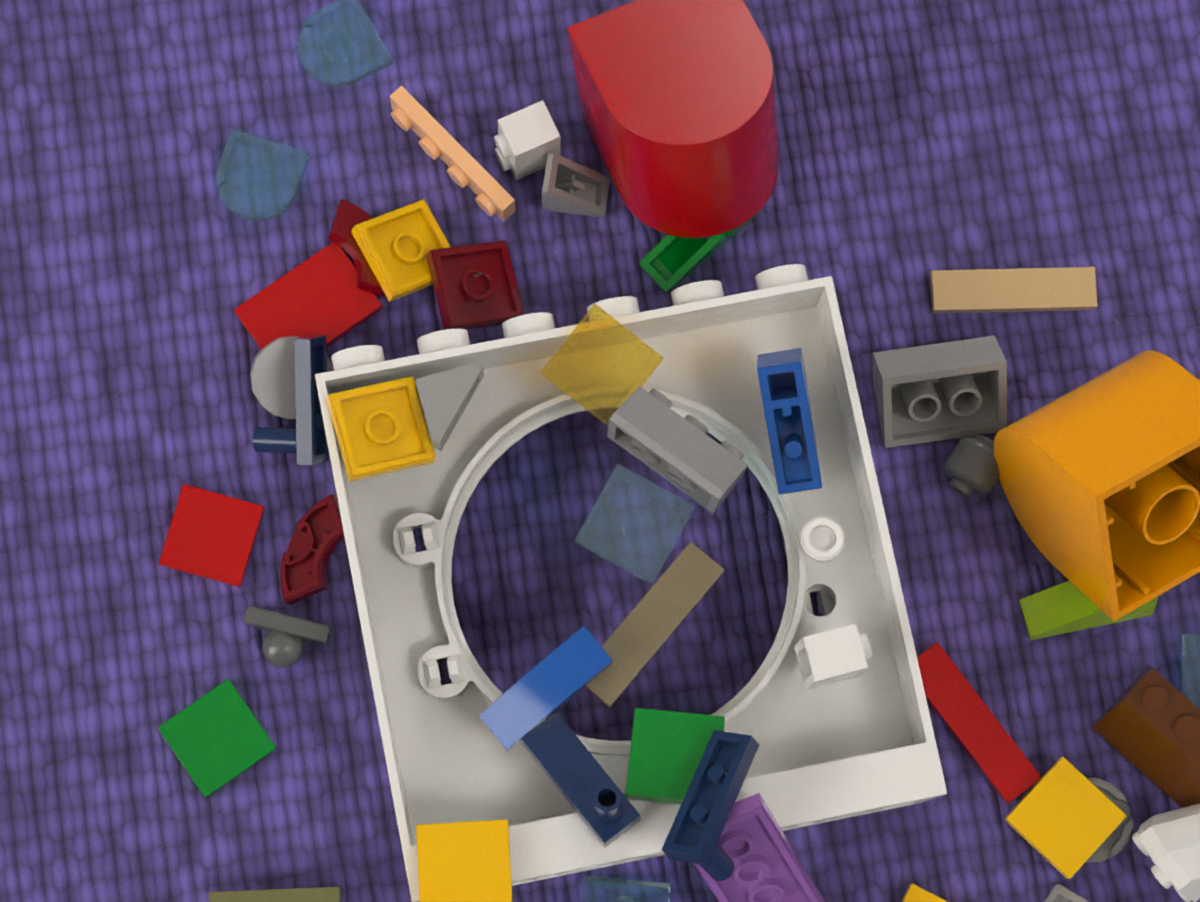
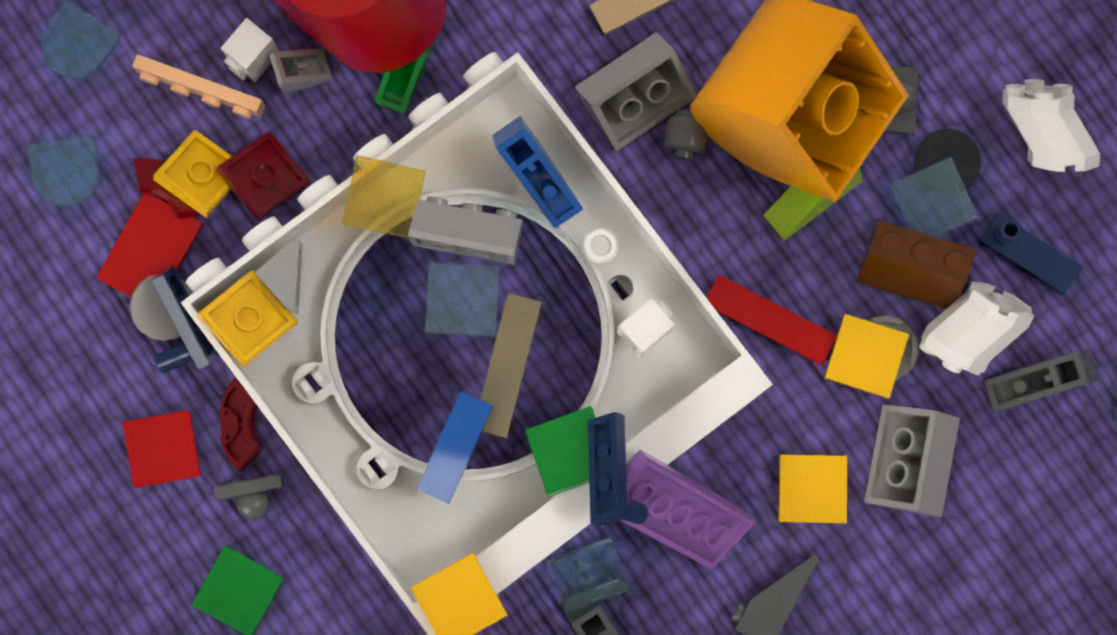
camera: 20 degrees left, 5 degrees up
dark blue piece [521,712,641,847] -> none

